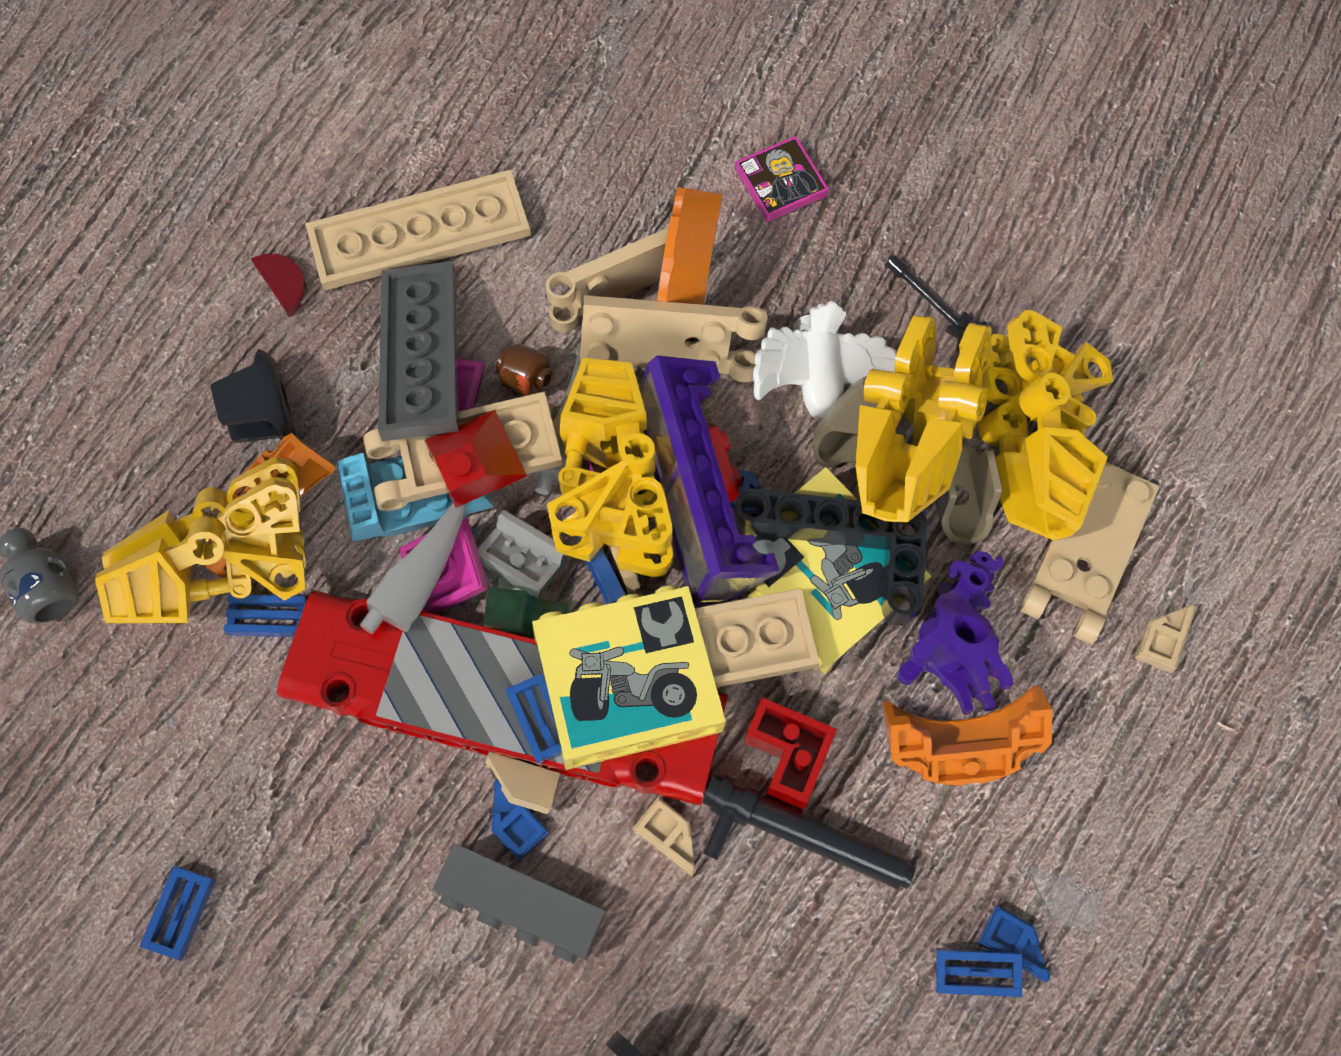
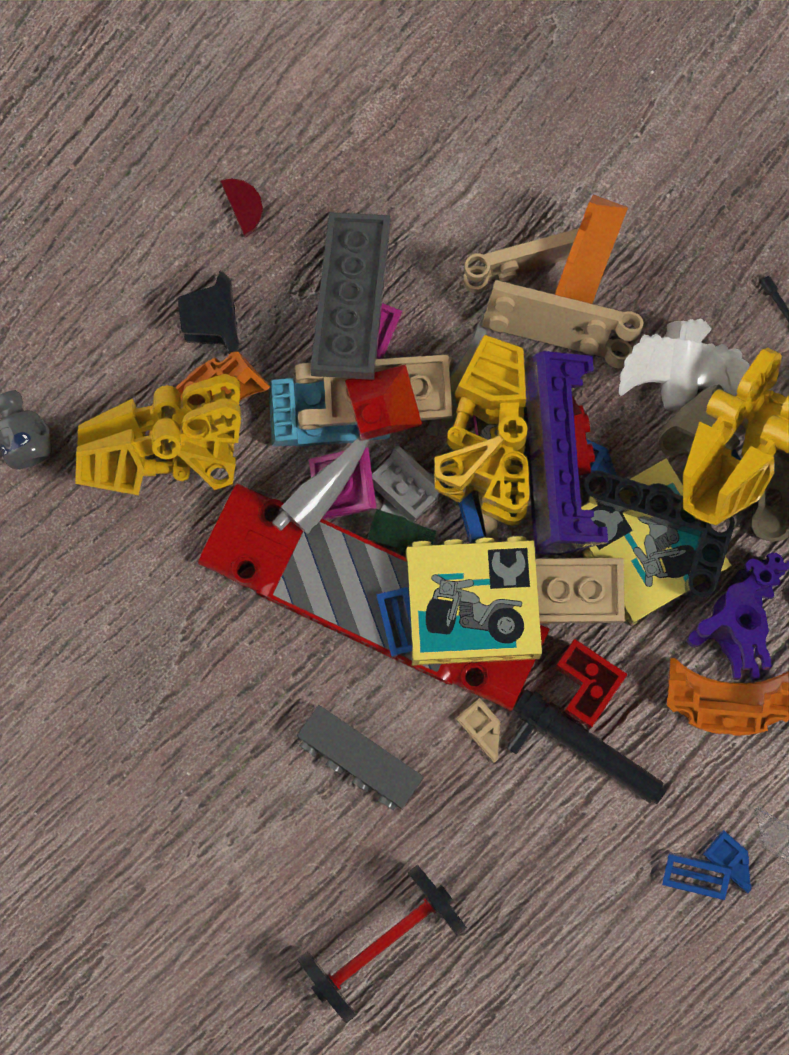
camera: 15 degrees right, 10 degrees up
blue tile [139,866,216,961] -> none
blue tile [224,594,307,637] -> none
tan plate [305,170,531,291] -> none
tan tile [485,751,560,814] -> none
blue tile [492,779,550,861] -> none
reddish brown head [496,343,553,396] -> none
tile [734,136,829,223] -> none

